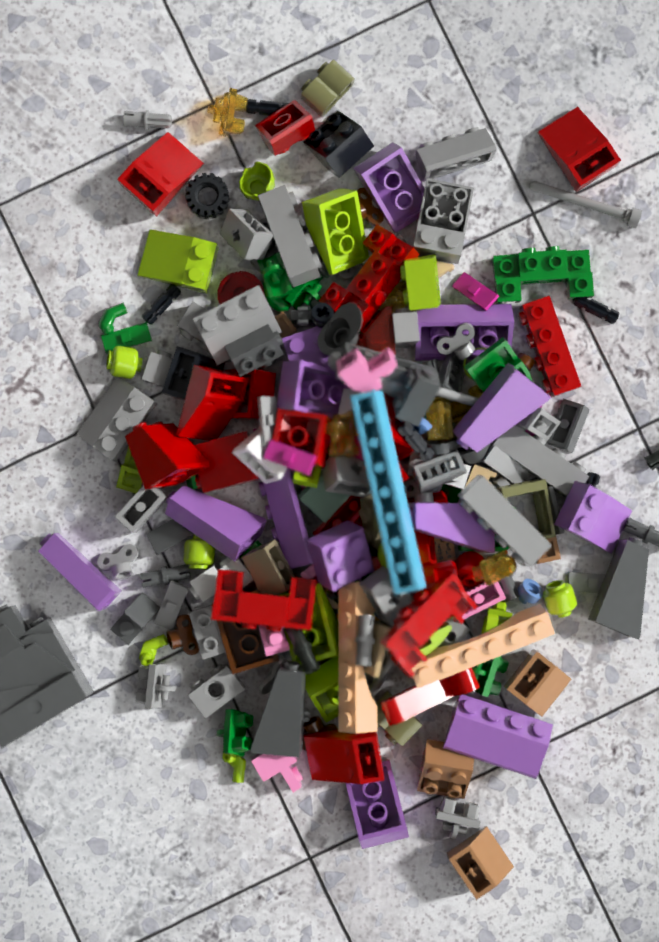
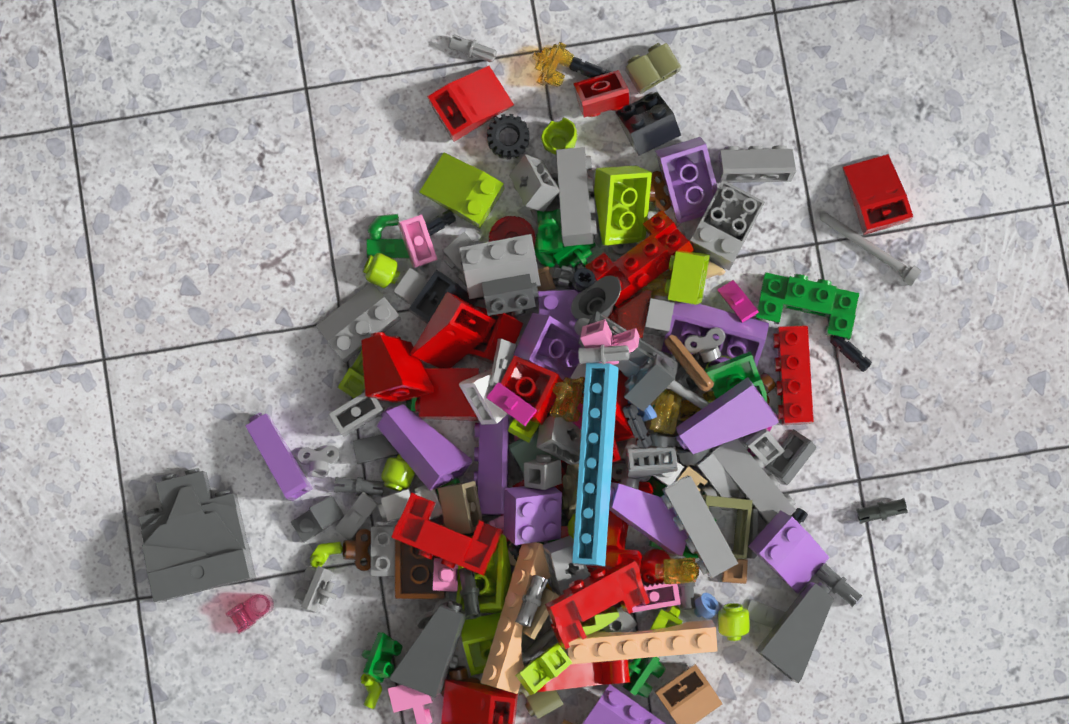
camera: 25 degrees right, 5 degrees down
light grey brick [188,664,246,718] -> none
medium nougat tile [434,538,456,562] -> none
none -> clear pink piece [226,594,274,635]
none -> bright pink slope [398,215,438,269]
none -> lime slope [515,643,572,695]
none -> light grey brick [524,454,562,490]
none -> light grey axle [579,344,630,364]
none -> medium nougat axle [664,335,714,392]

